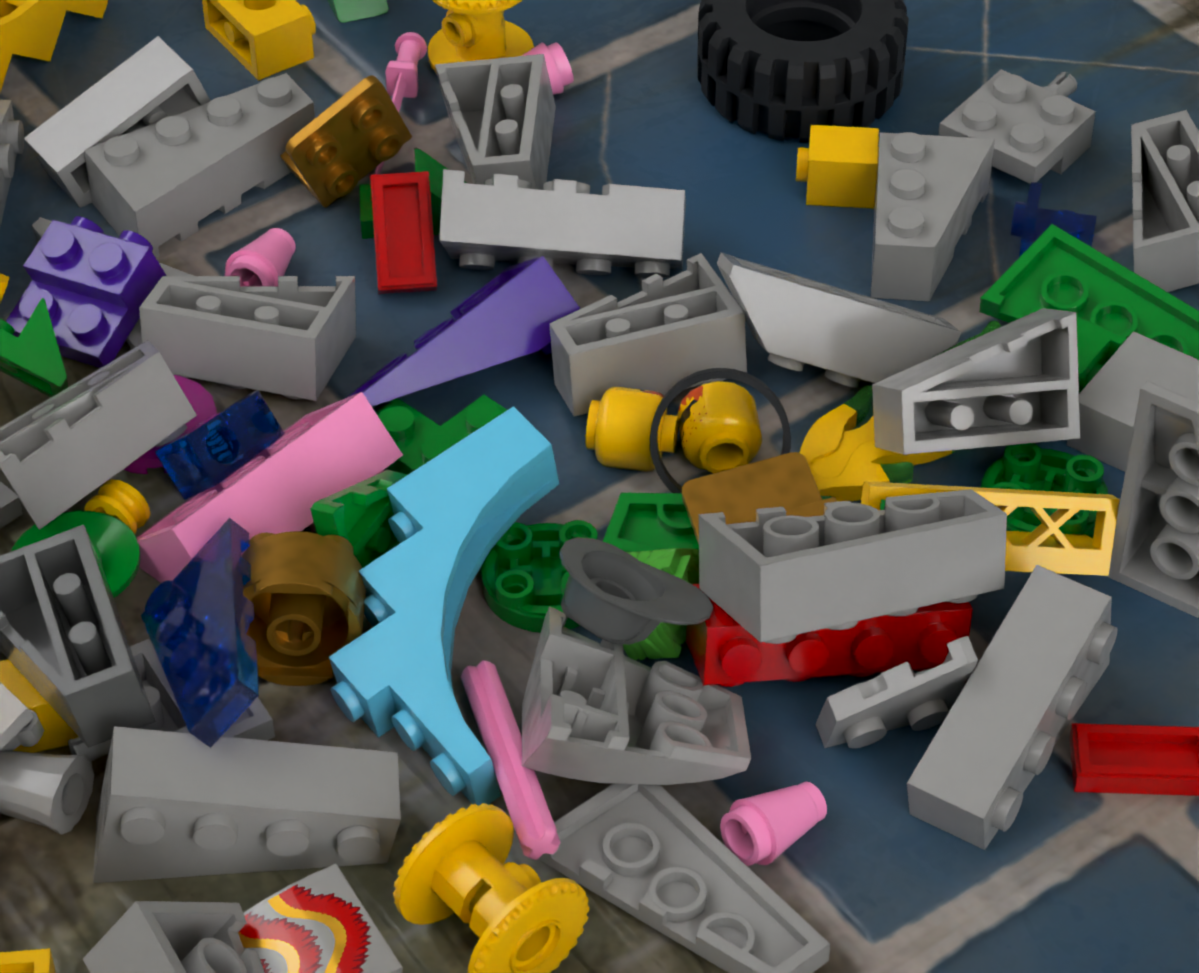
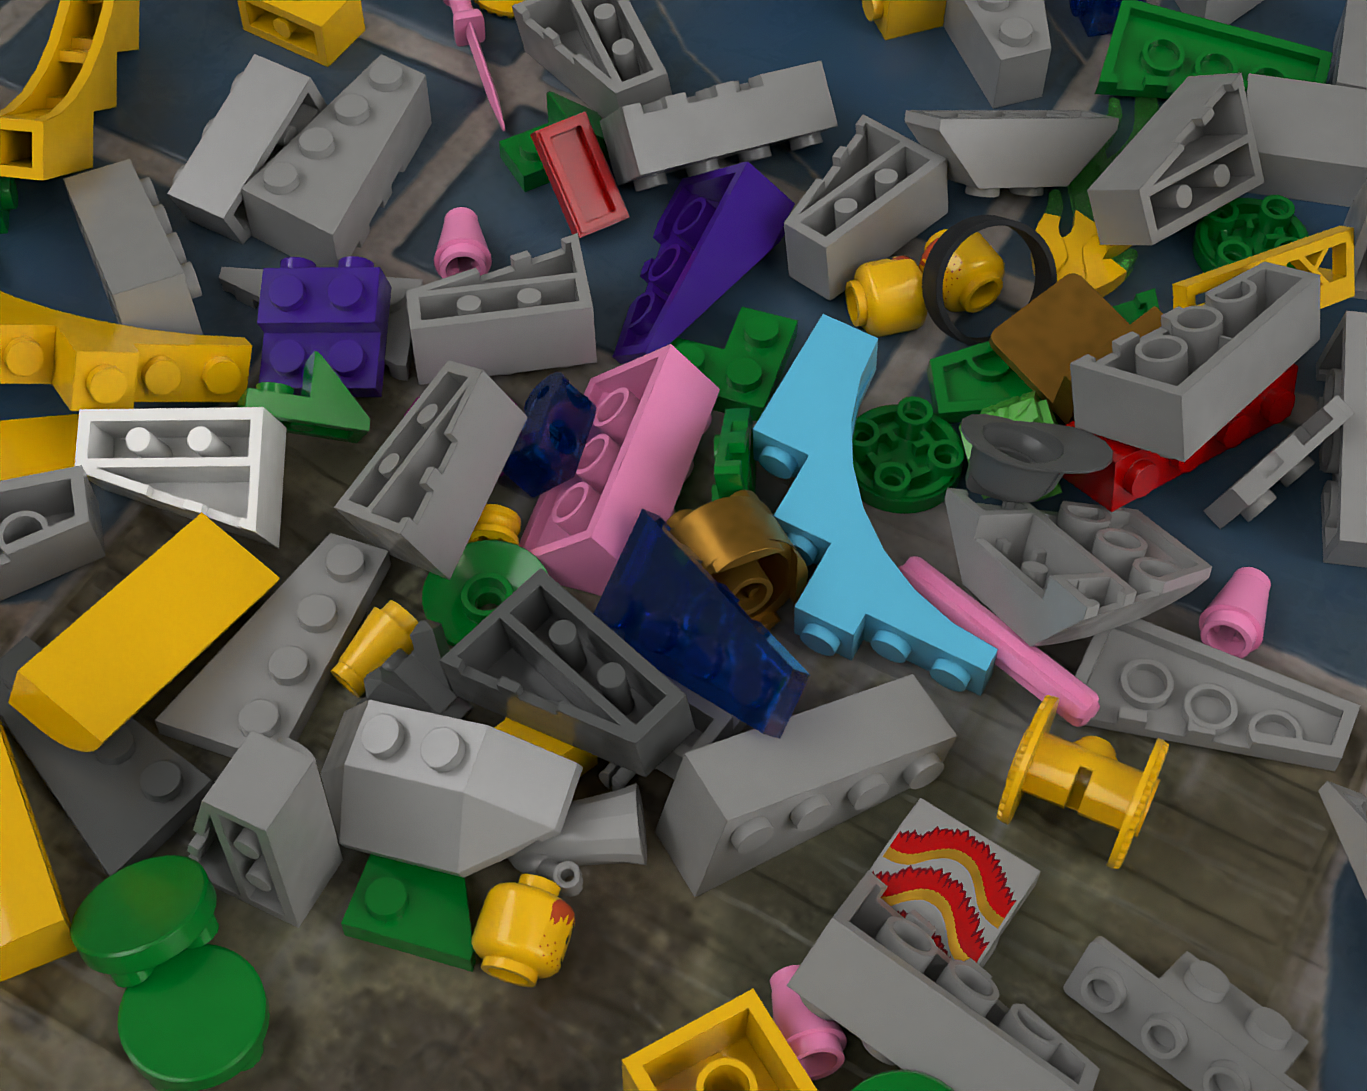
camera: 25 degrees left, 10 degrees up
pearl gold bracket [280,75,412,208] -> none

